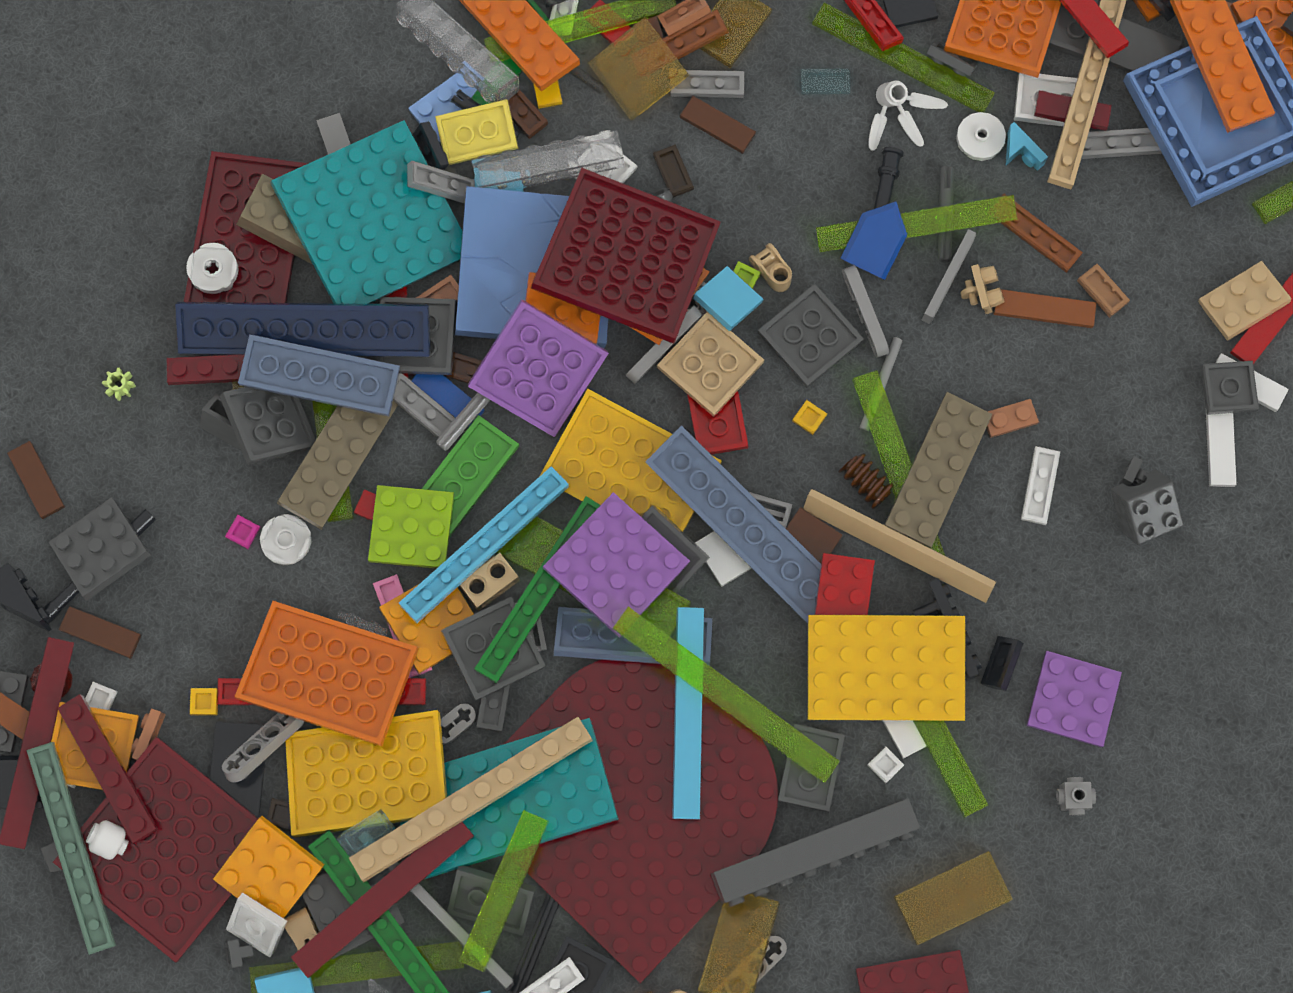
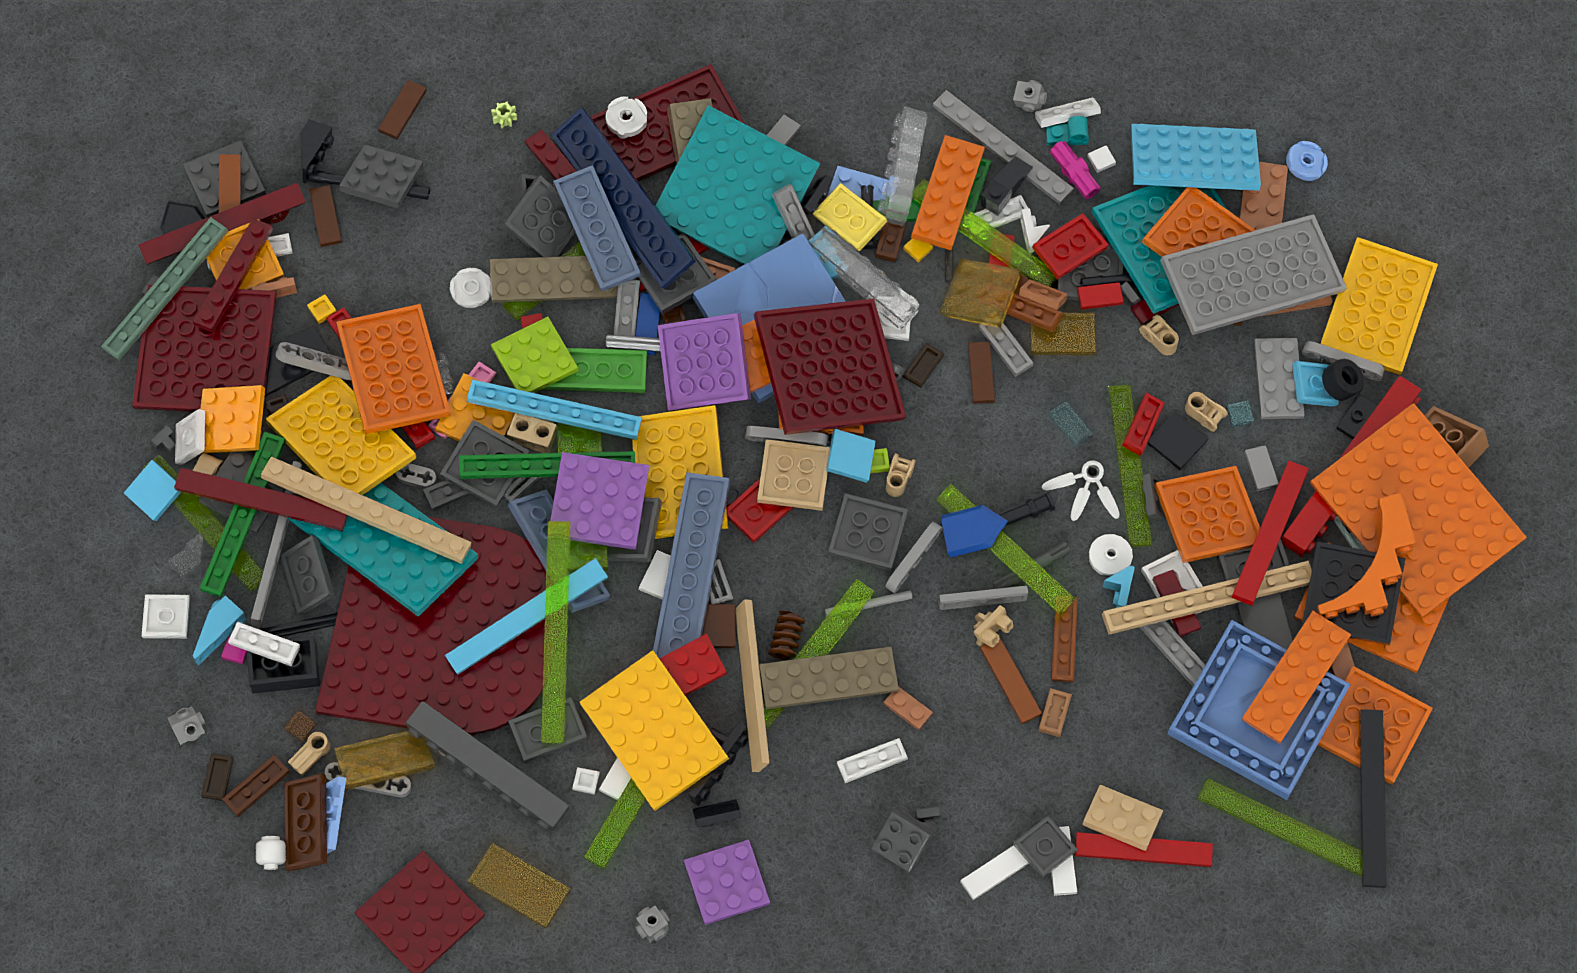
camera: 55 degrees right, 10 degrees down
white head [86,820,129,860] -> none
dark pink tile [225,515,261,549] -> none
clear light blue tile [337,809,396,857] -> none
clear neon green plate [459,810,549,972] -> none
yellow tile [792,400,827,435] -> none

